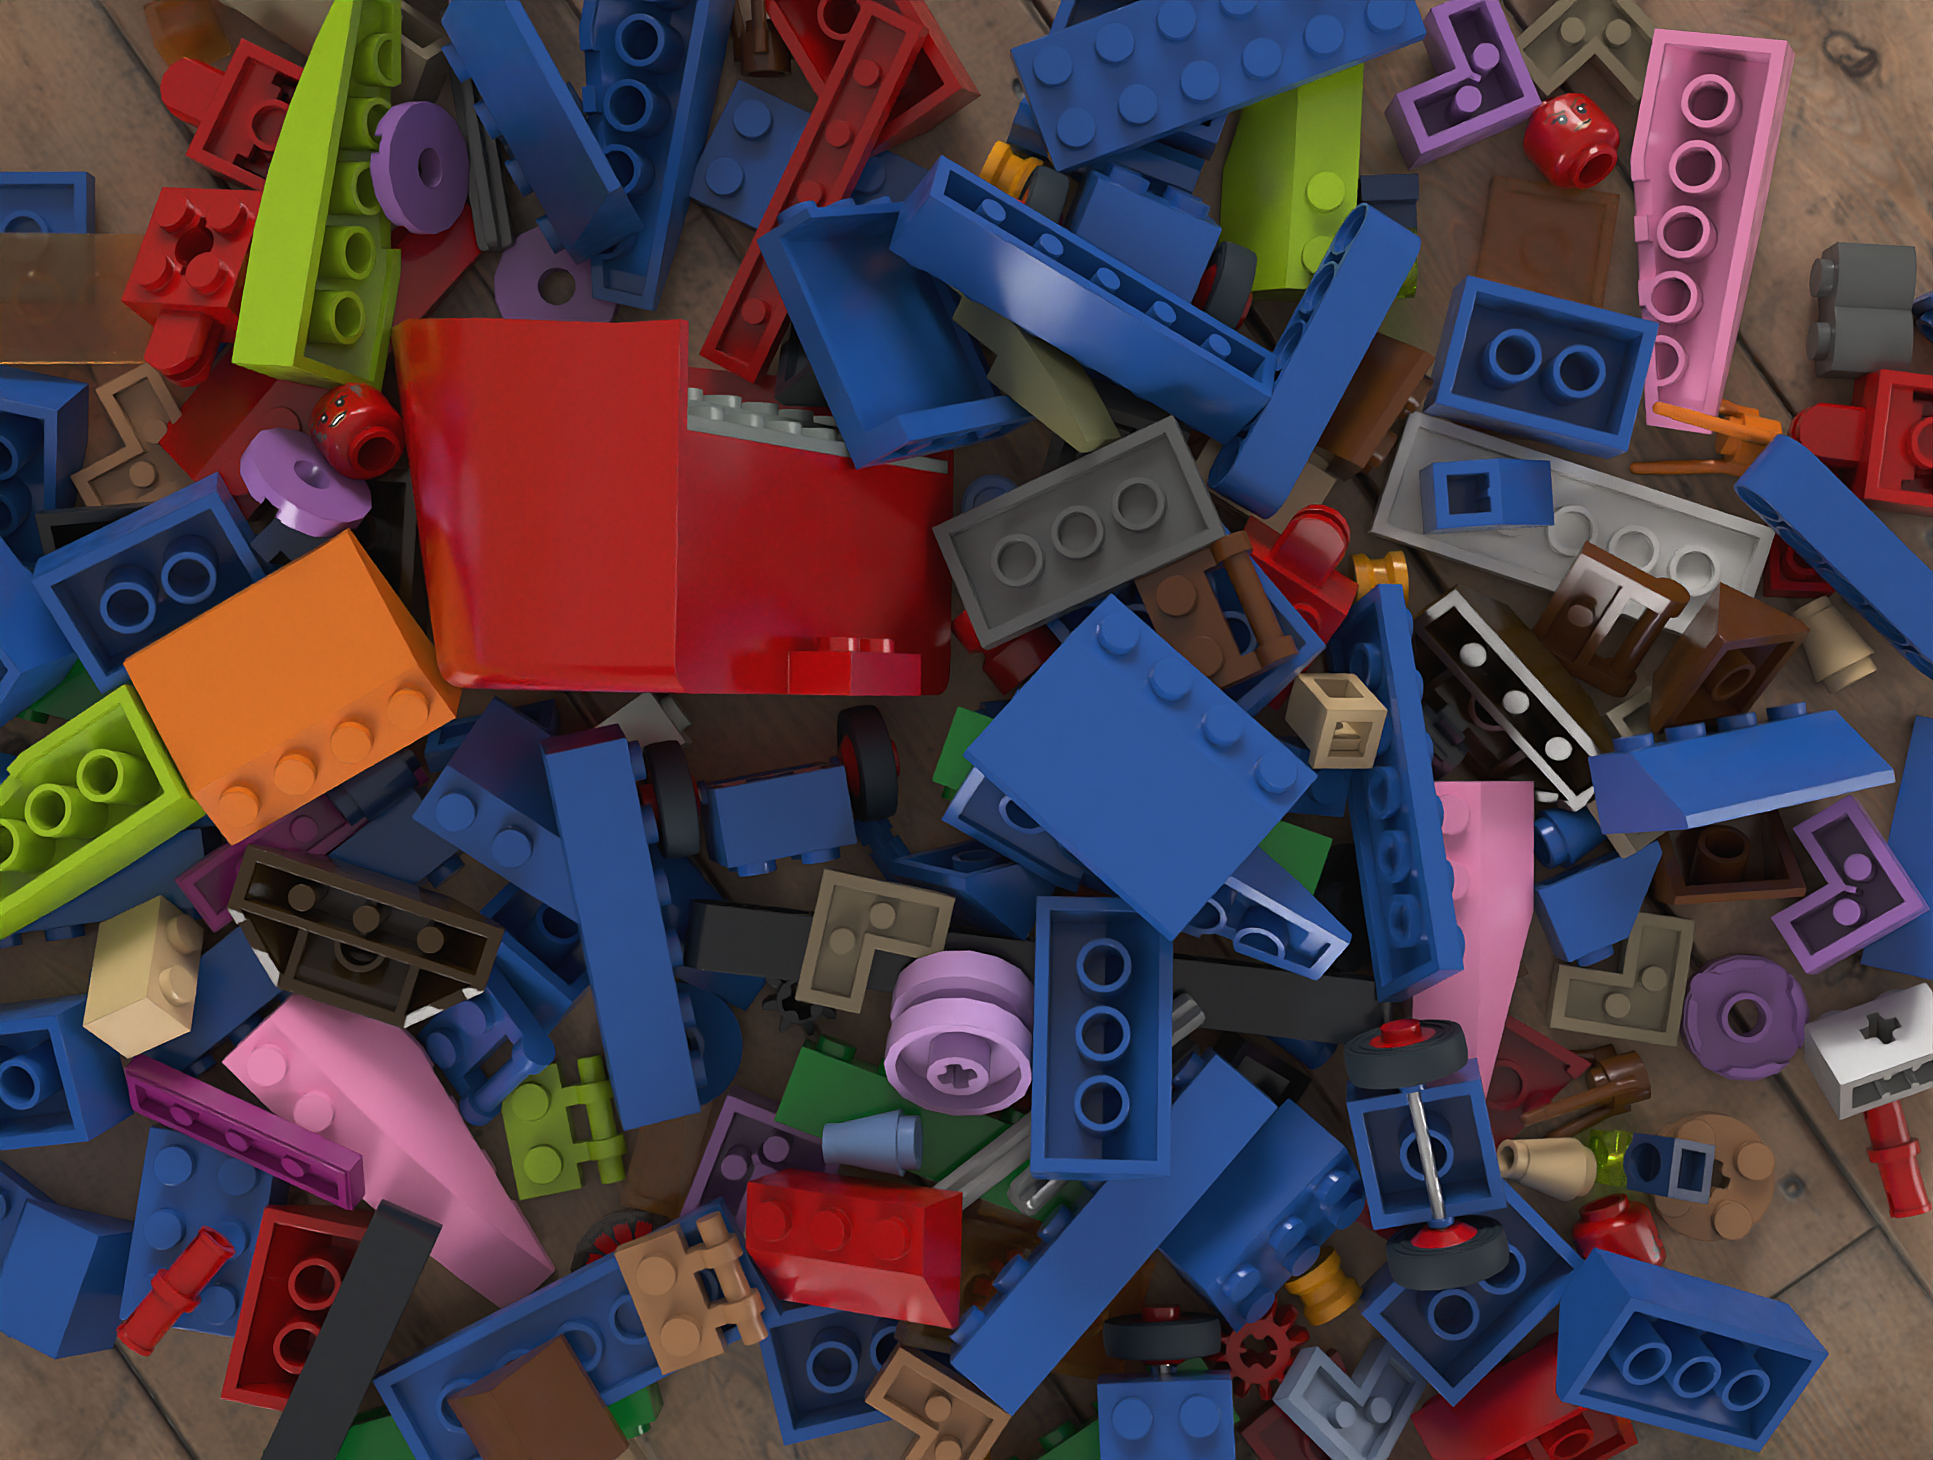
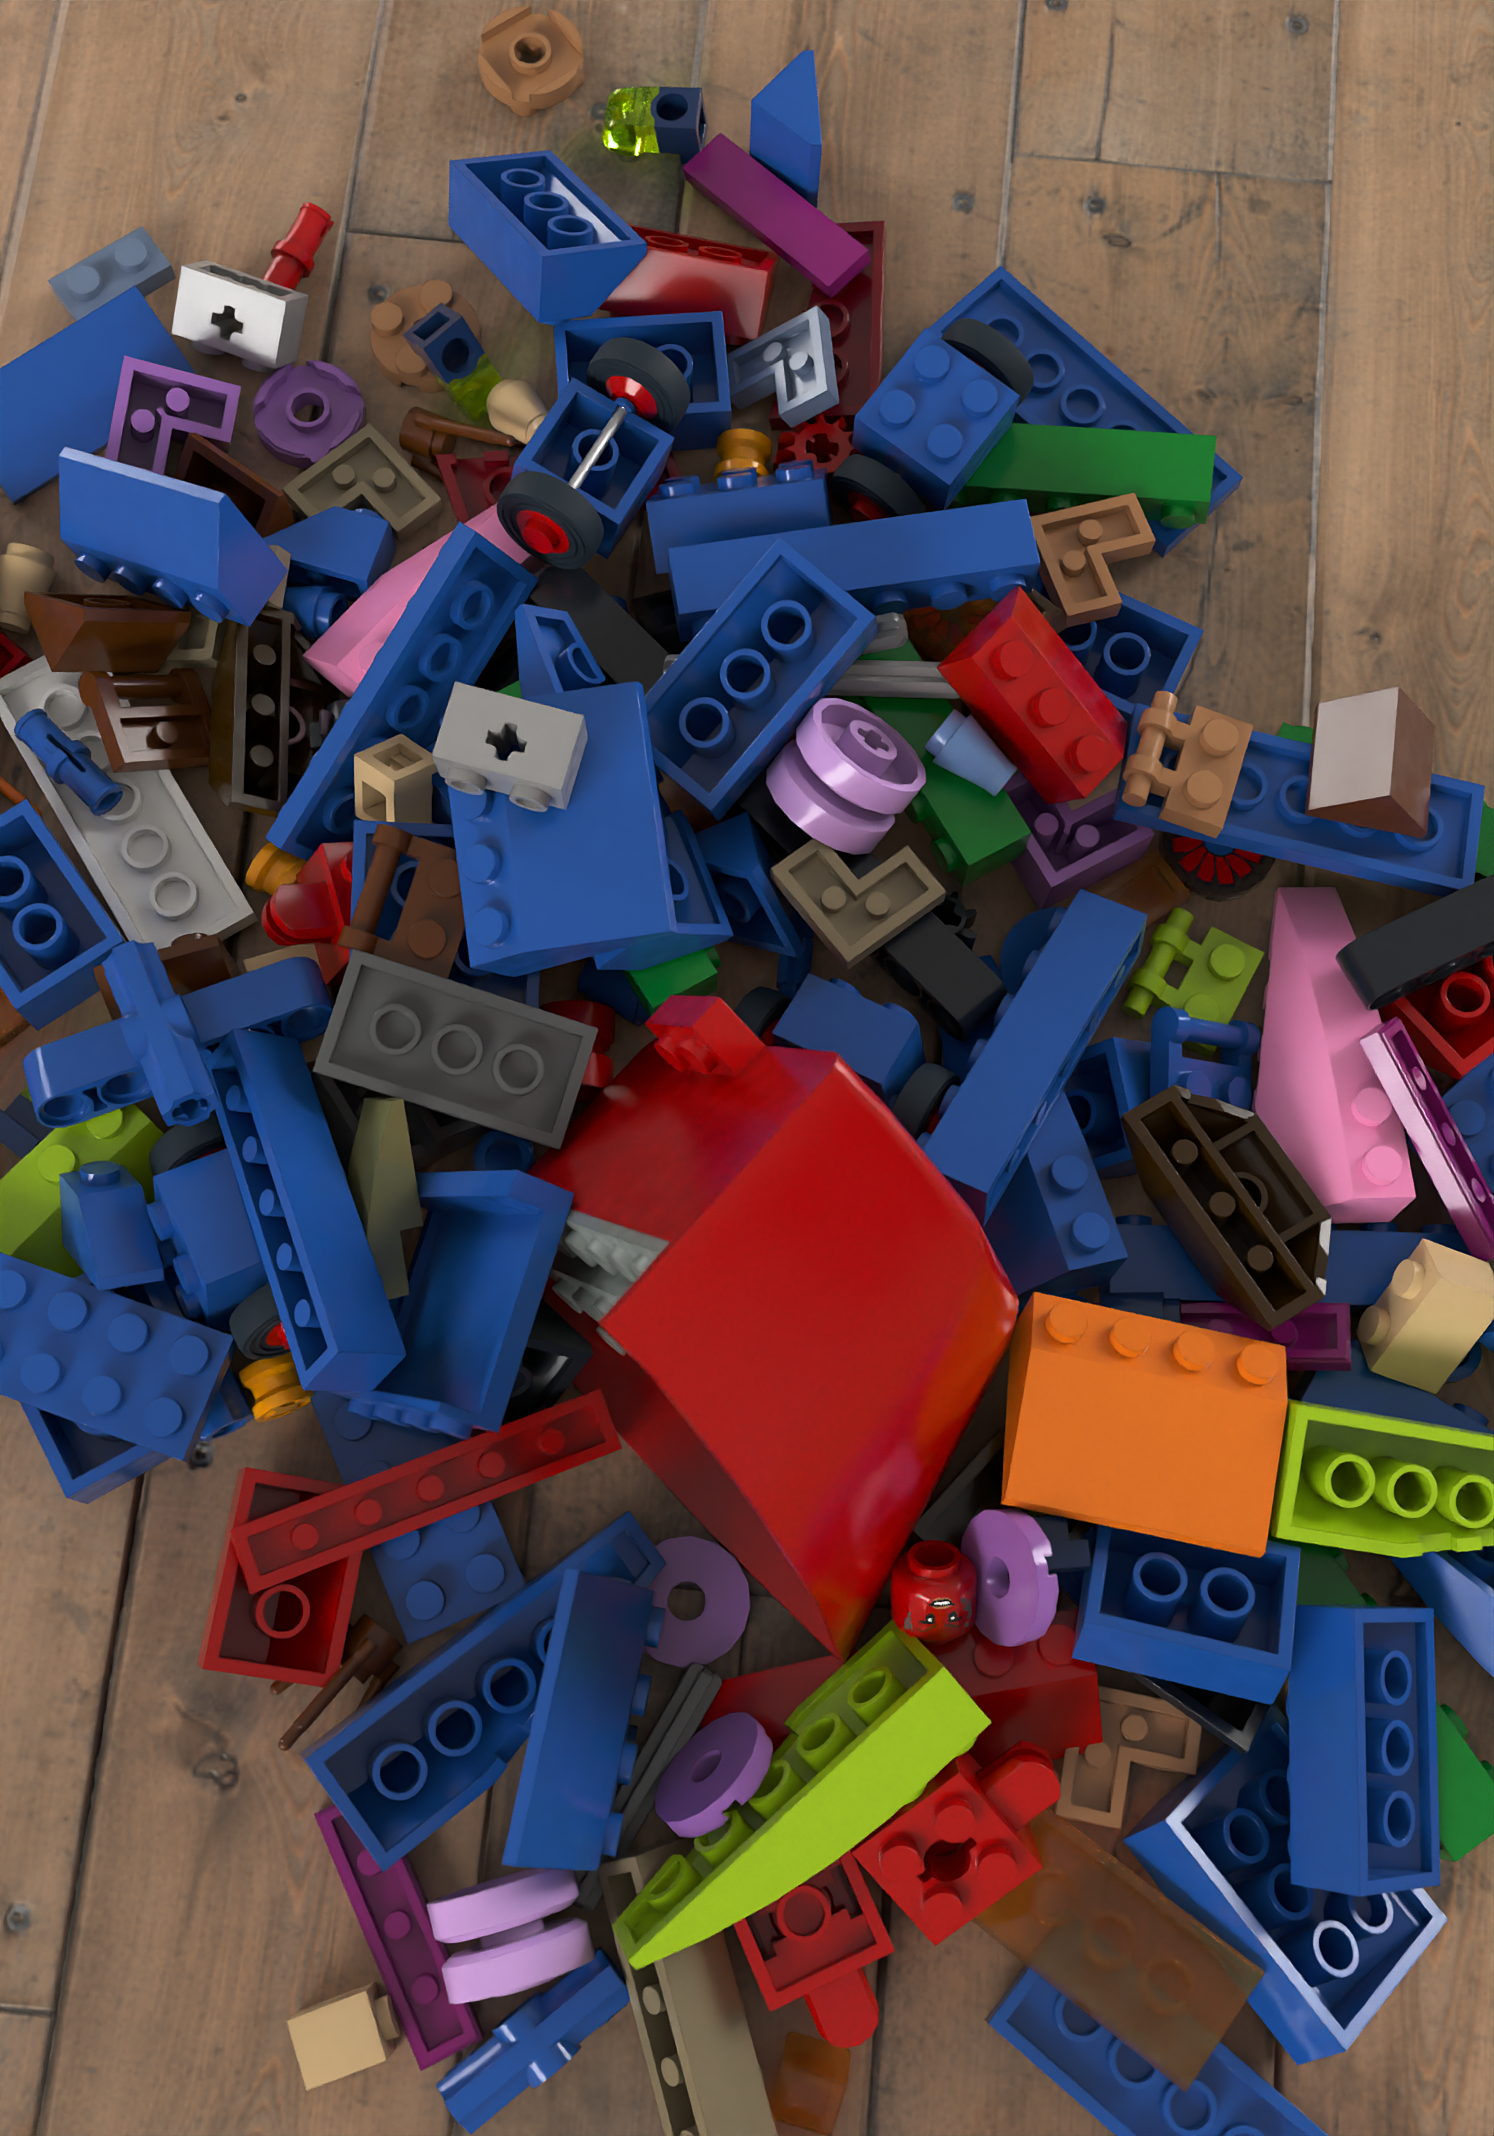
camera: 145 degrees left, 15 degrees down
blue slope [1419,458,1555,535] -> none
red head [1571,1193,1667,1267] -> none
none -> blue pin [14,708,123,816]
none -> blue slope [59,1161,164,1291]
none -> blue piece [102,940,220,1127]
none -> light grey brick [432,682,588,812]

